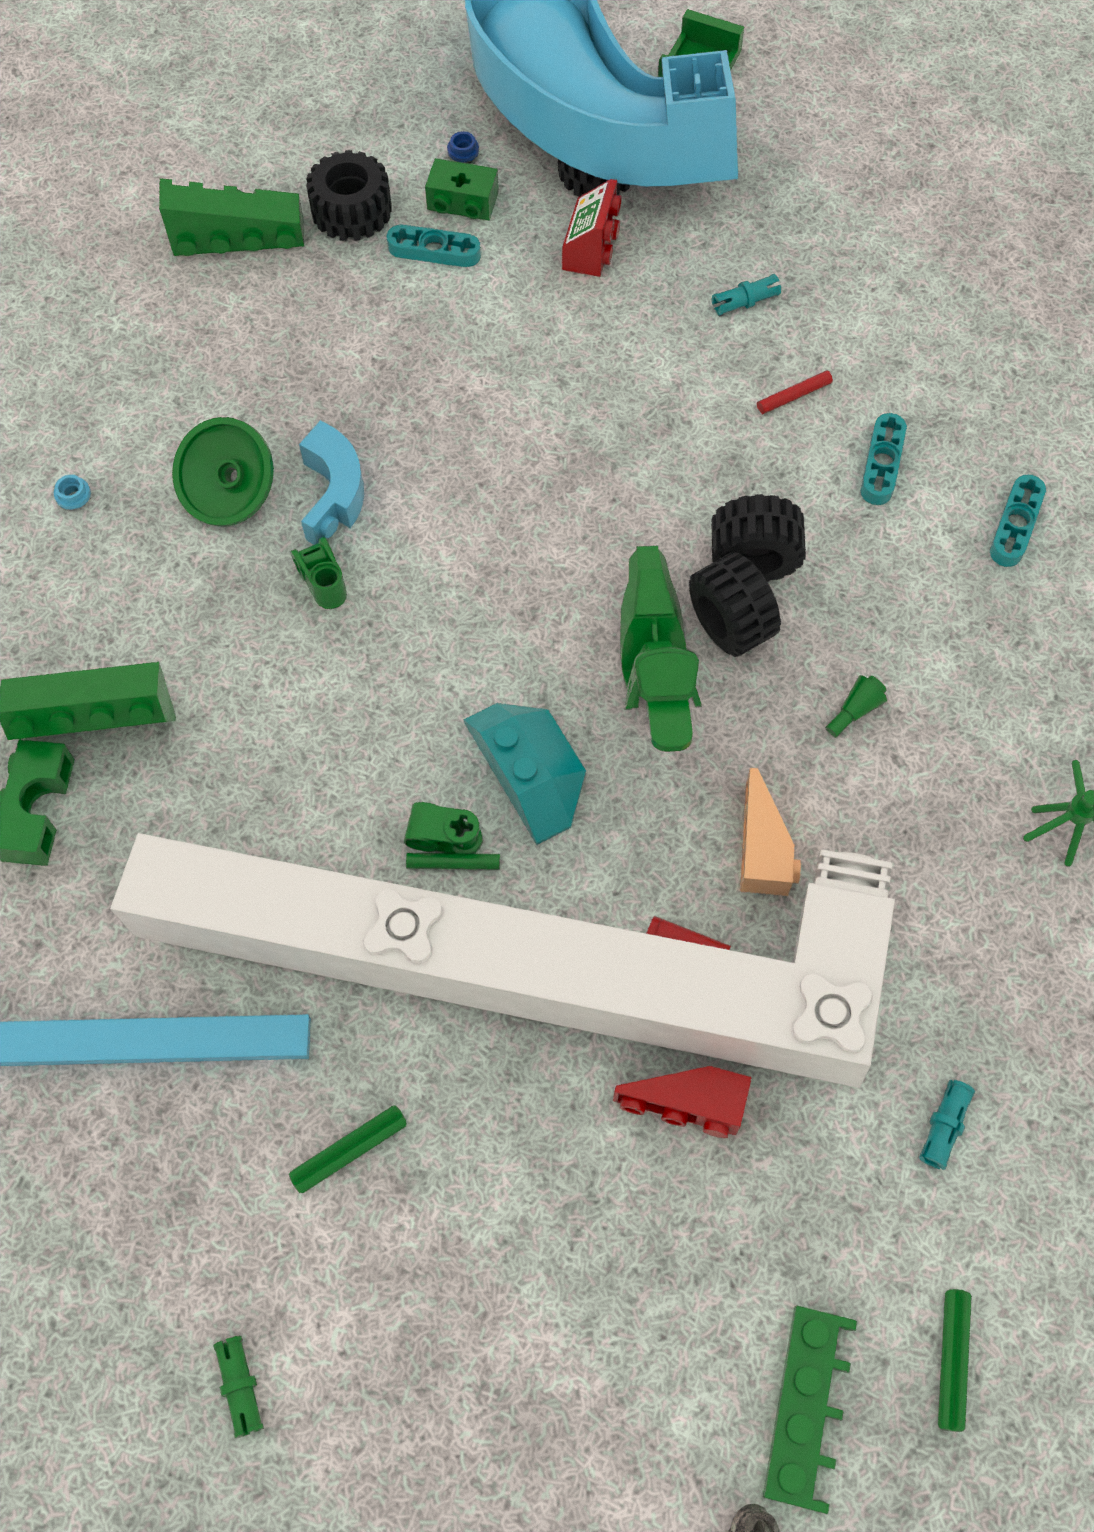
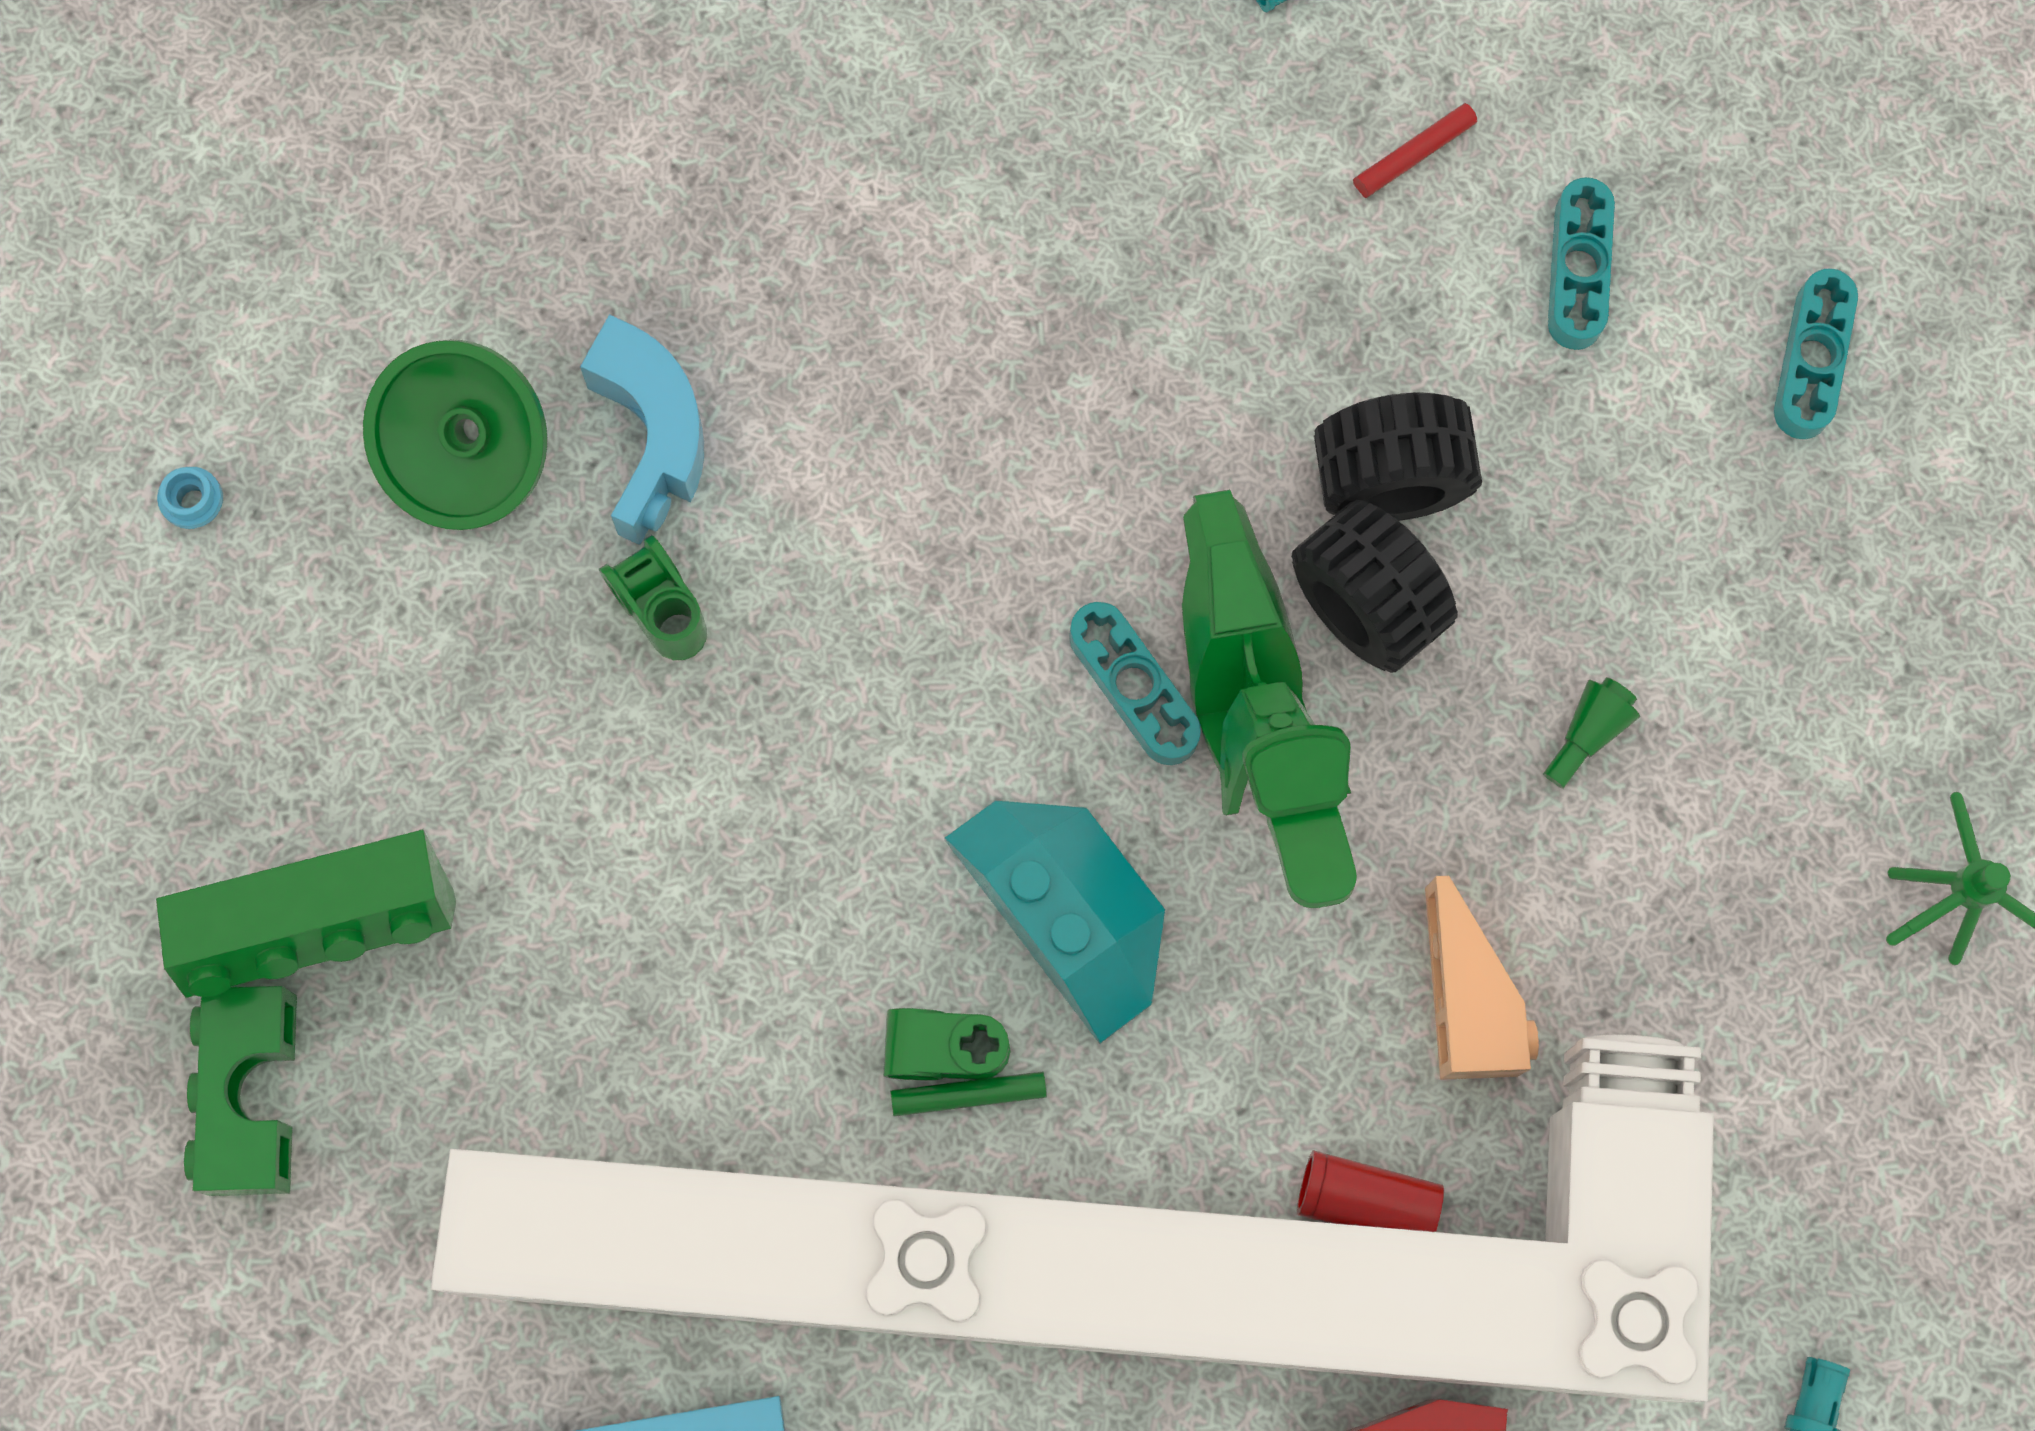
camera: 15 degrees left, 10 degrees up
none -> teal beam [1069,602,1201,765]

